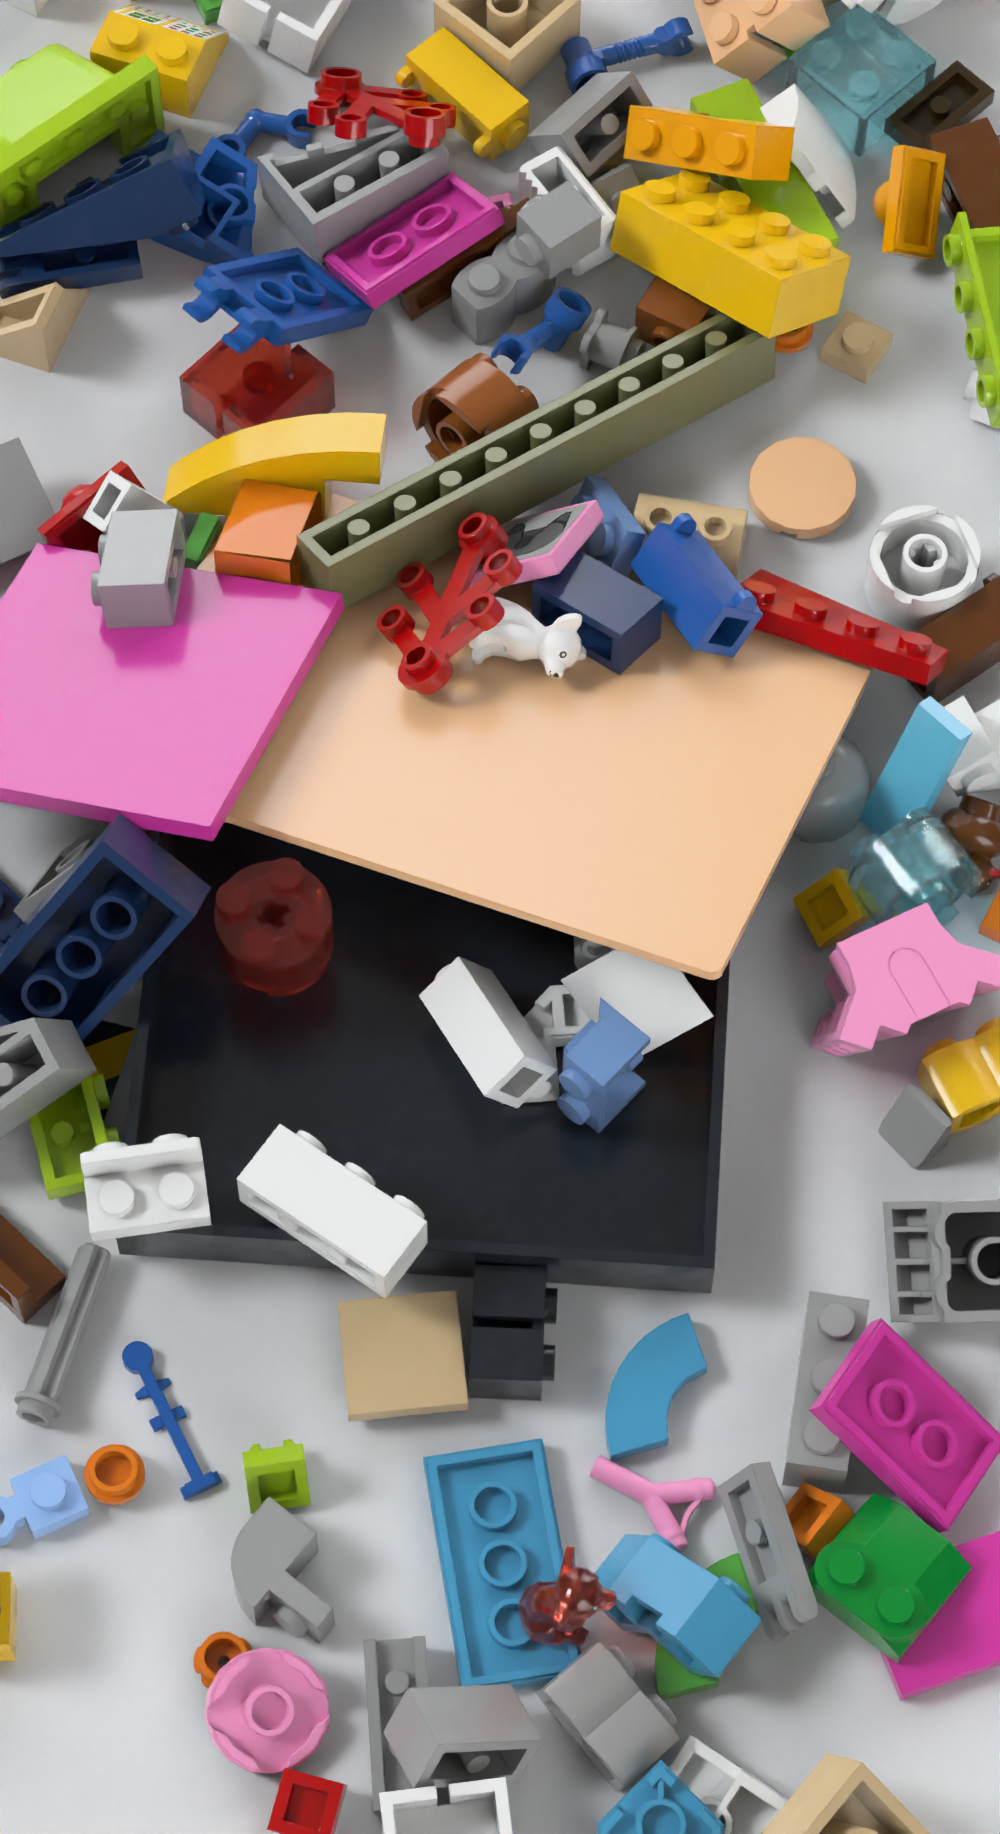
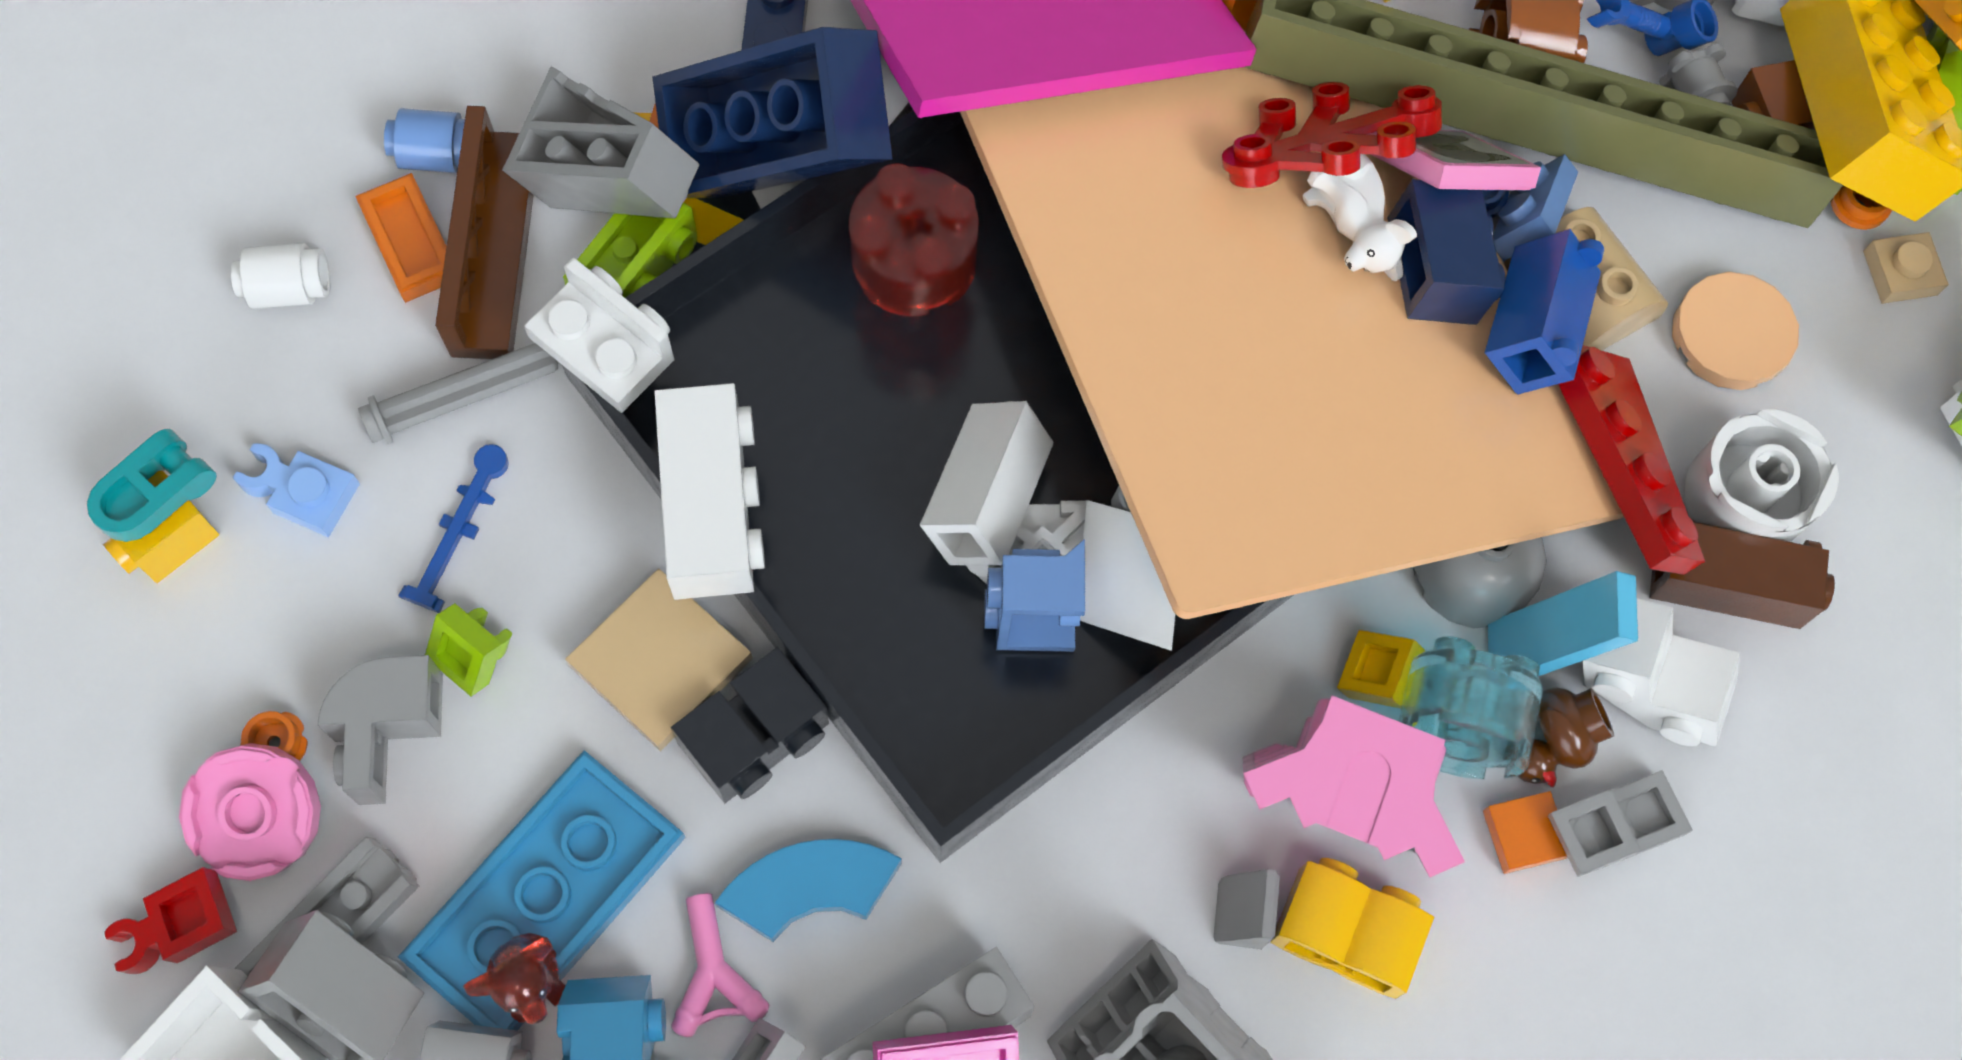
camera: 45 degrees right, 5 degrees up
orange plate [84,1444,146,1505] -> none

